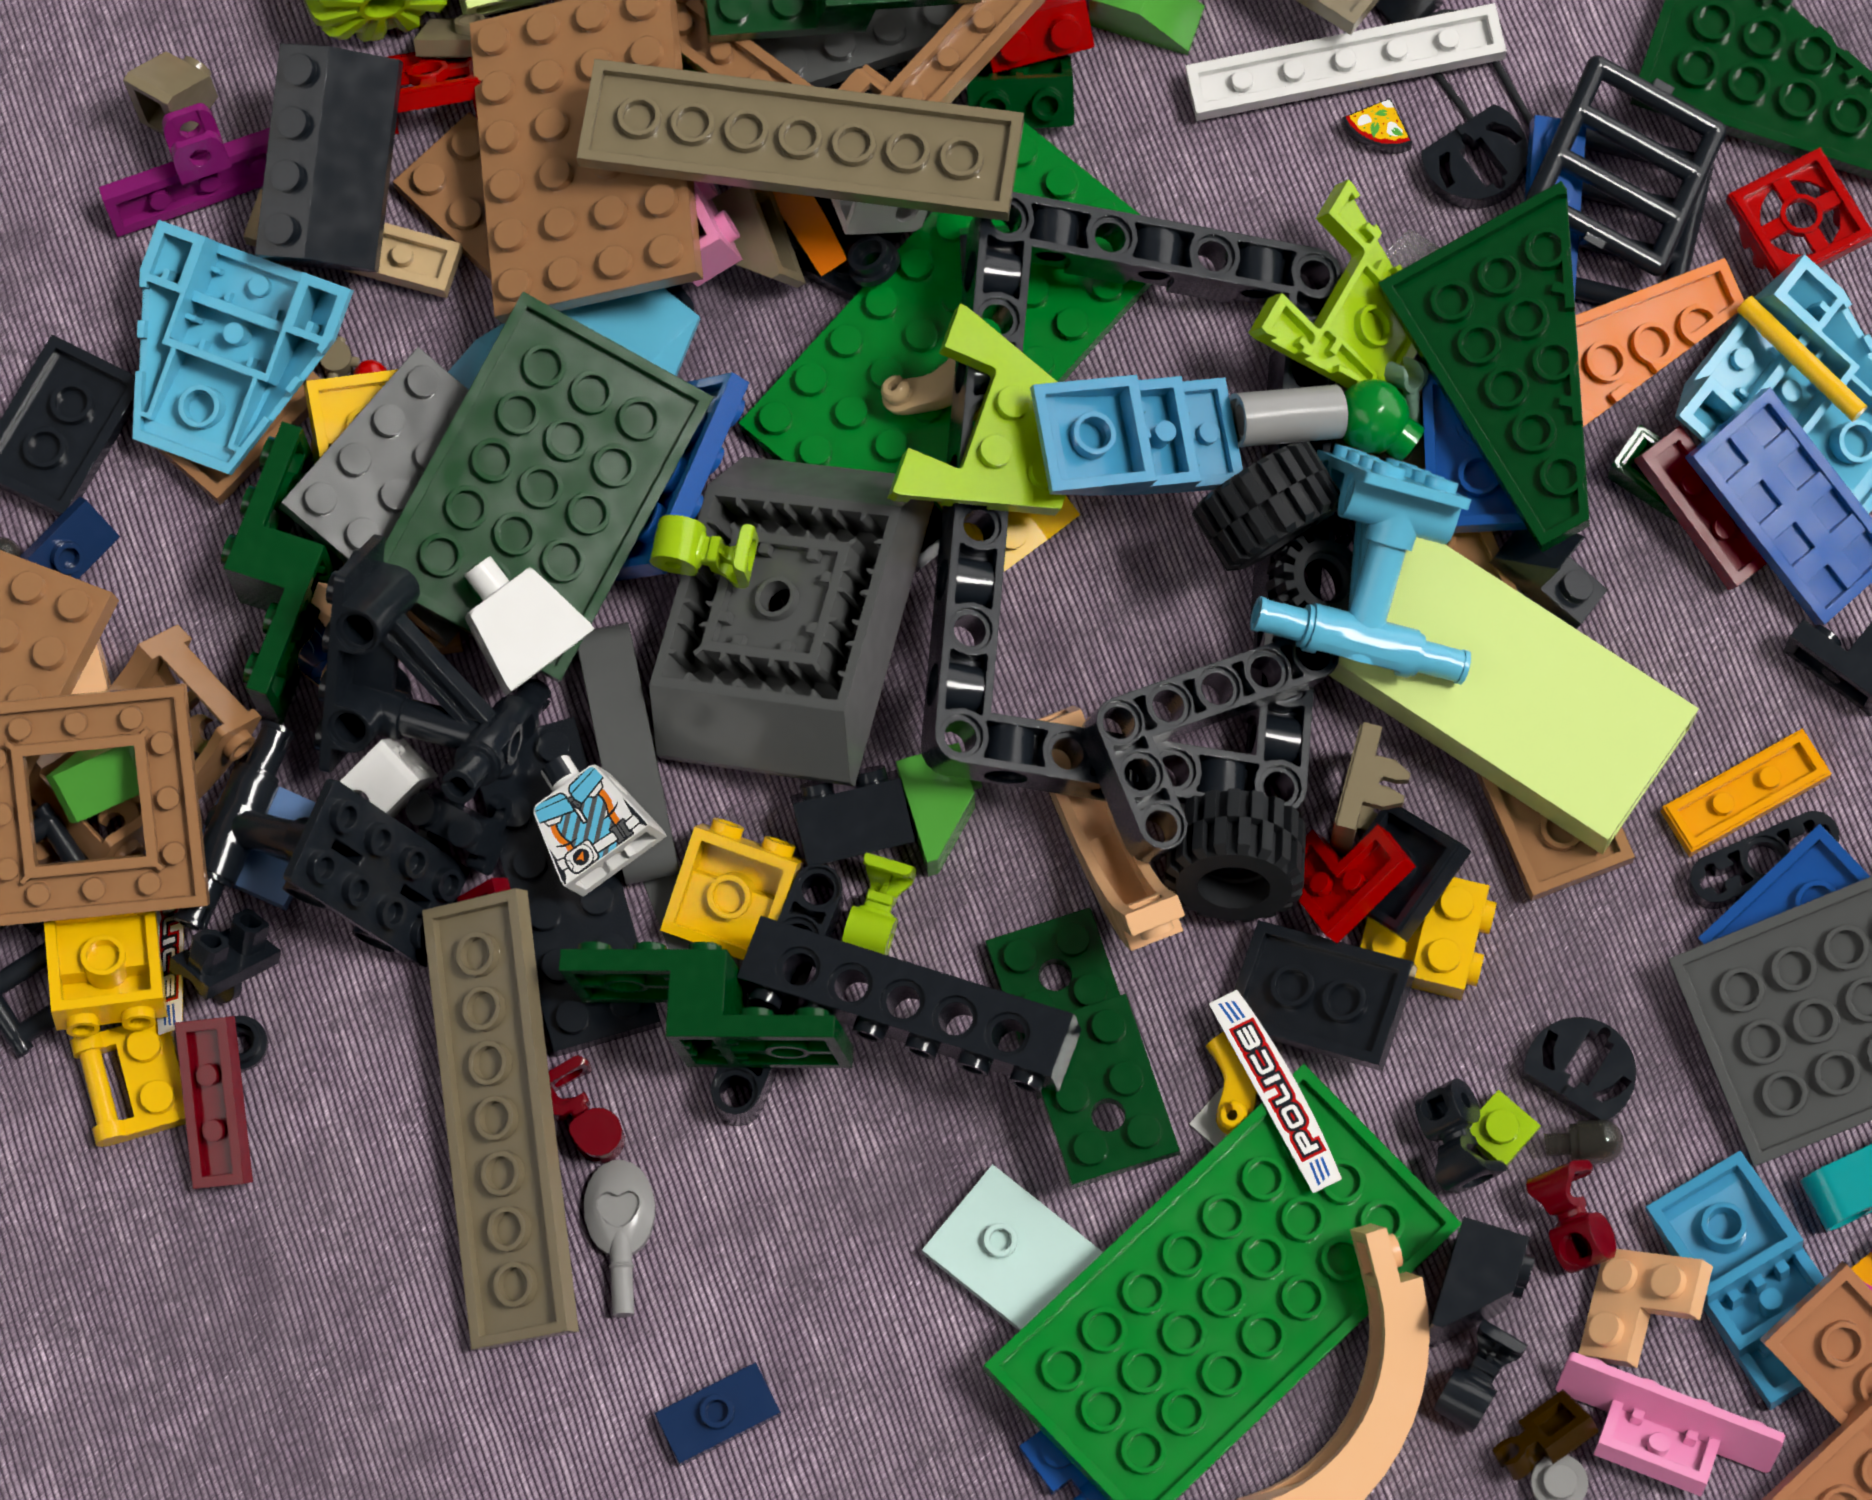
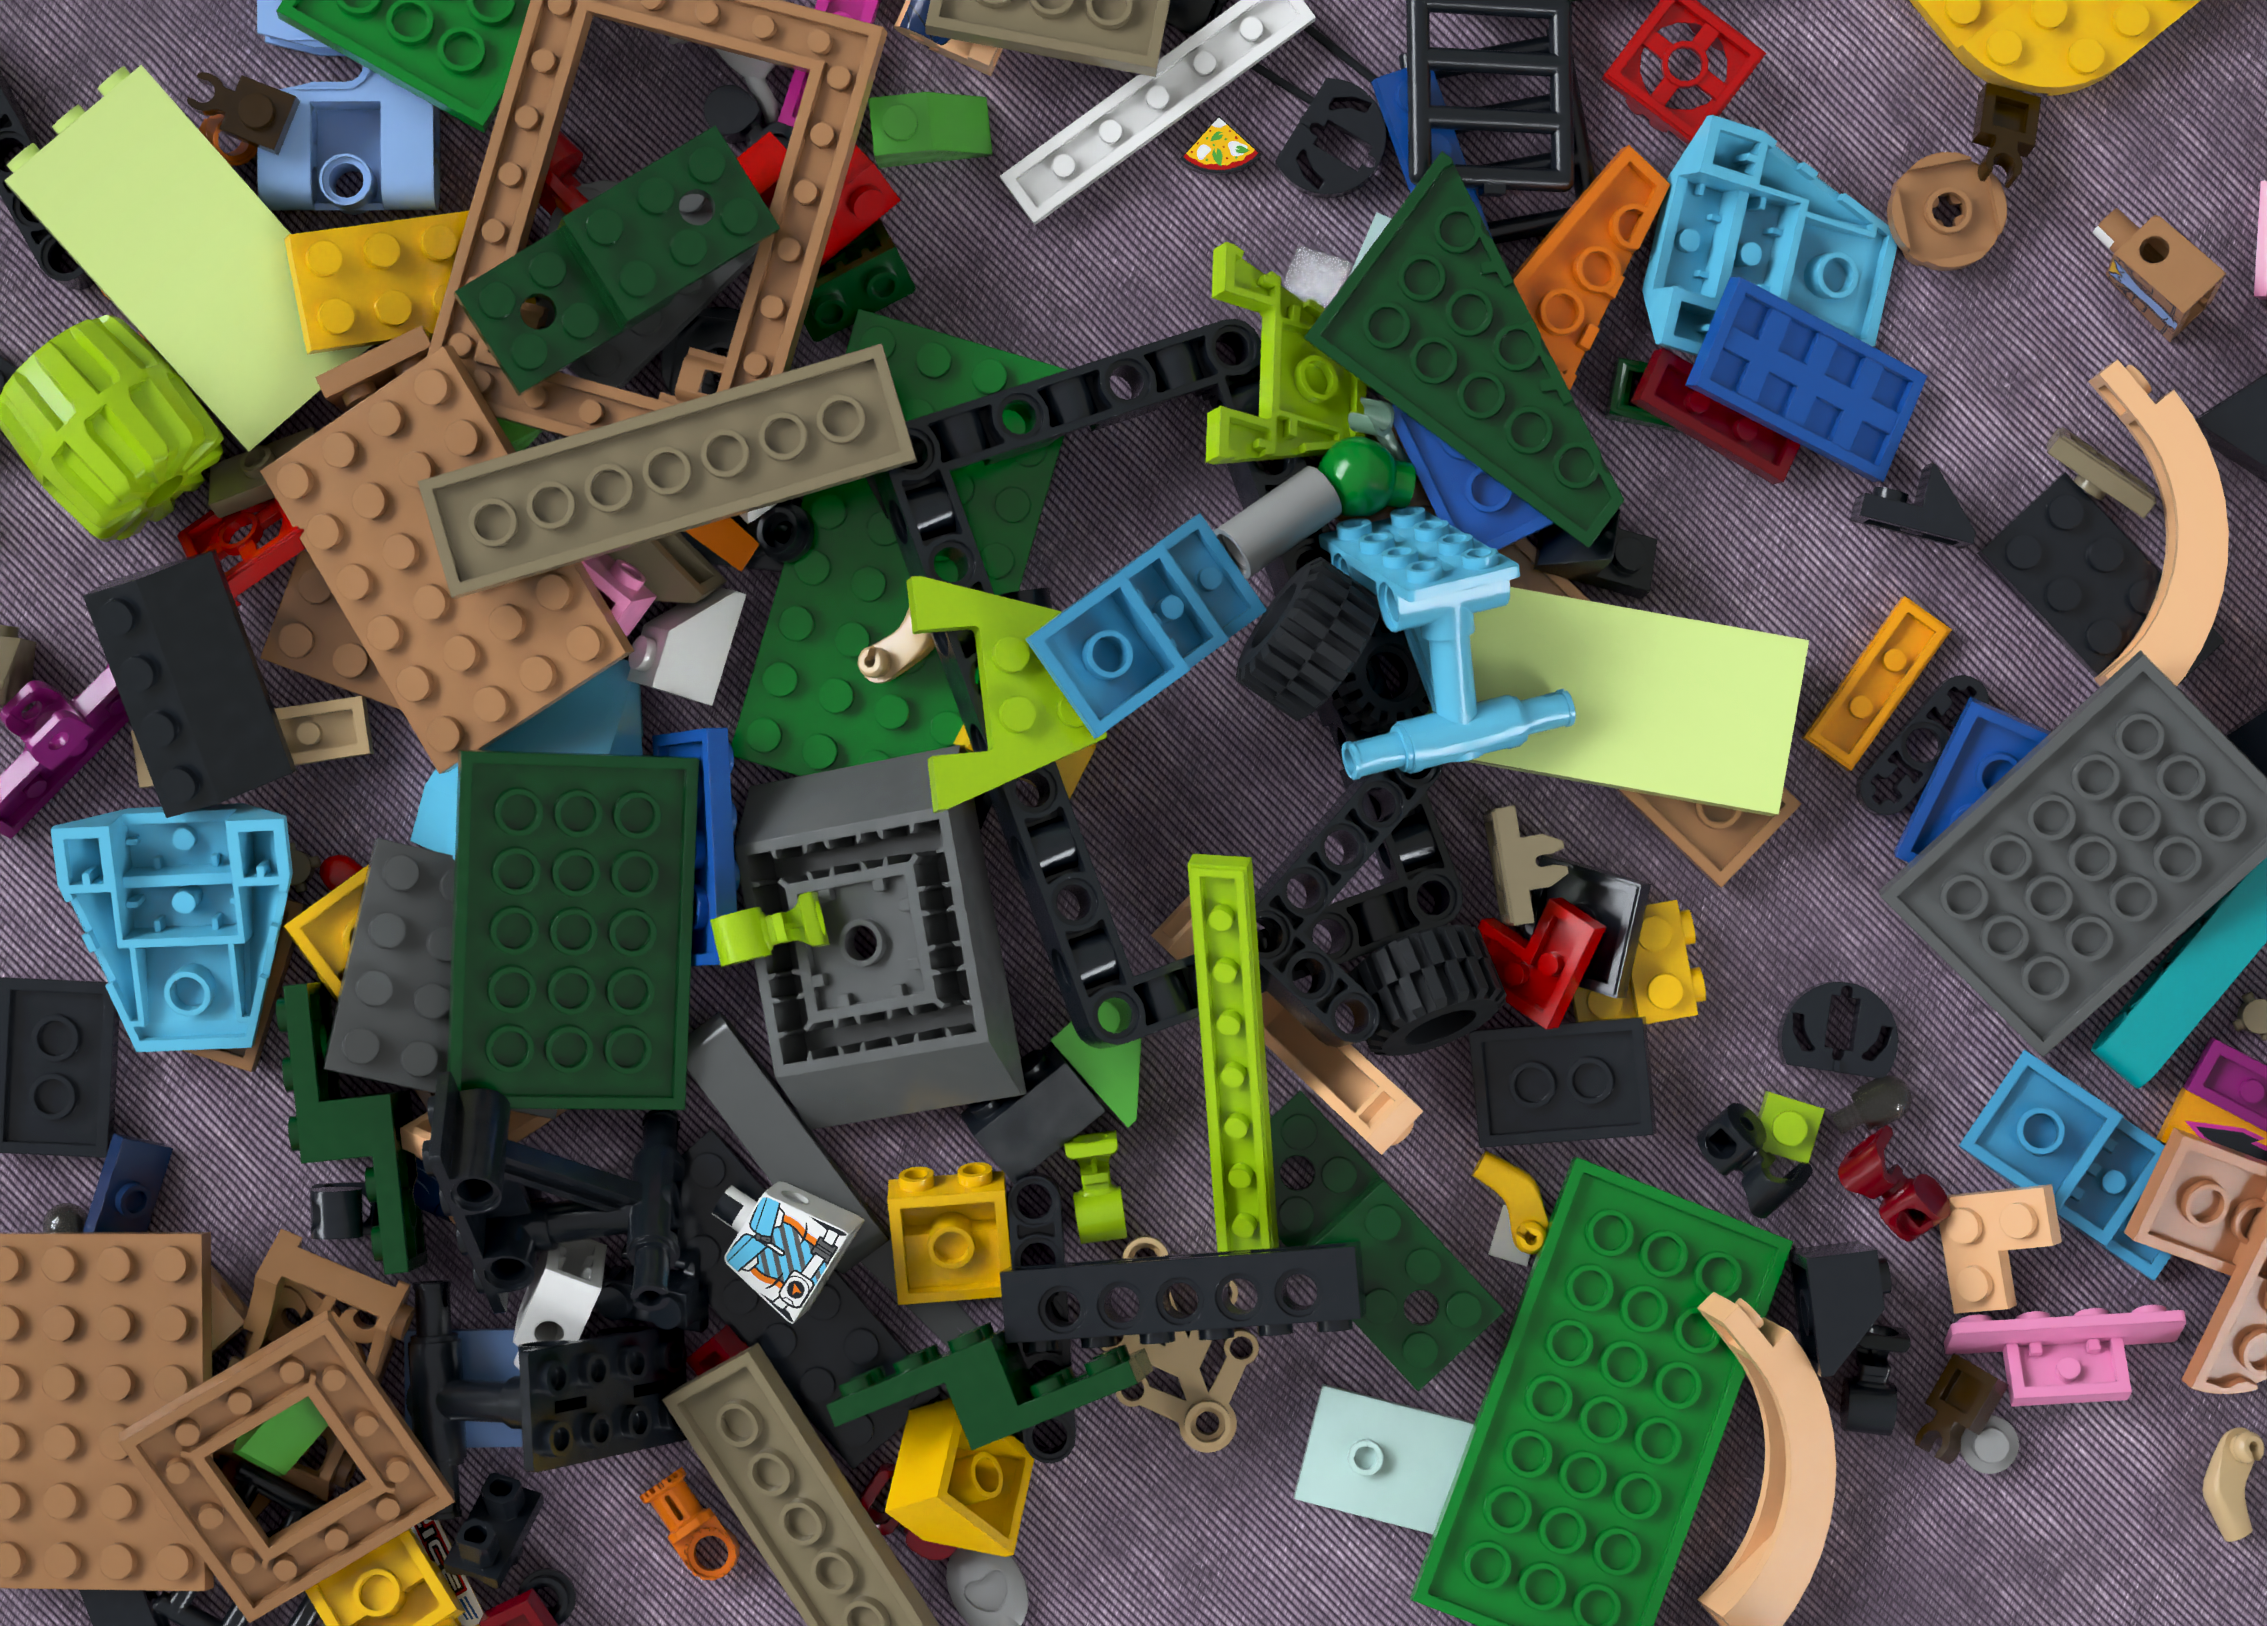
camera: 30 degrees left, 15 degrees up
white torso [464,556,594,696] -> none
sticker [1209,990,1342,1193] -> none
yellow bar [1737,296,1868,422] -> none
none -> black leg [310,1182,379,1240]
none -> white slope [627,588,746,706]
none -> orange connector [639,1467,740,1581]
none -> yellow slope [885,1398,1034,1557]
none -> tan plant [1101,1235,1259,1453]
none -> lime tile [1188,854,1279,1252]

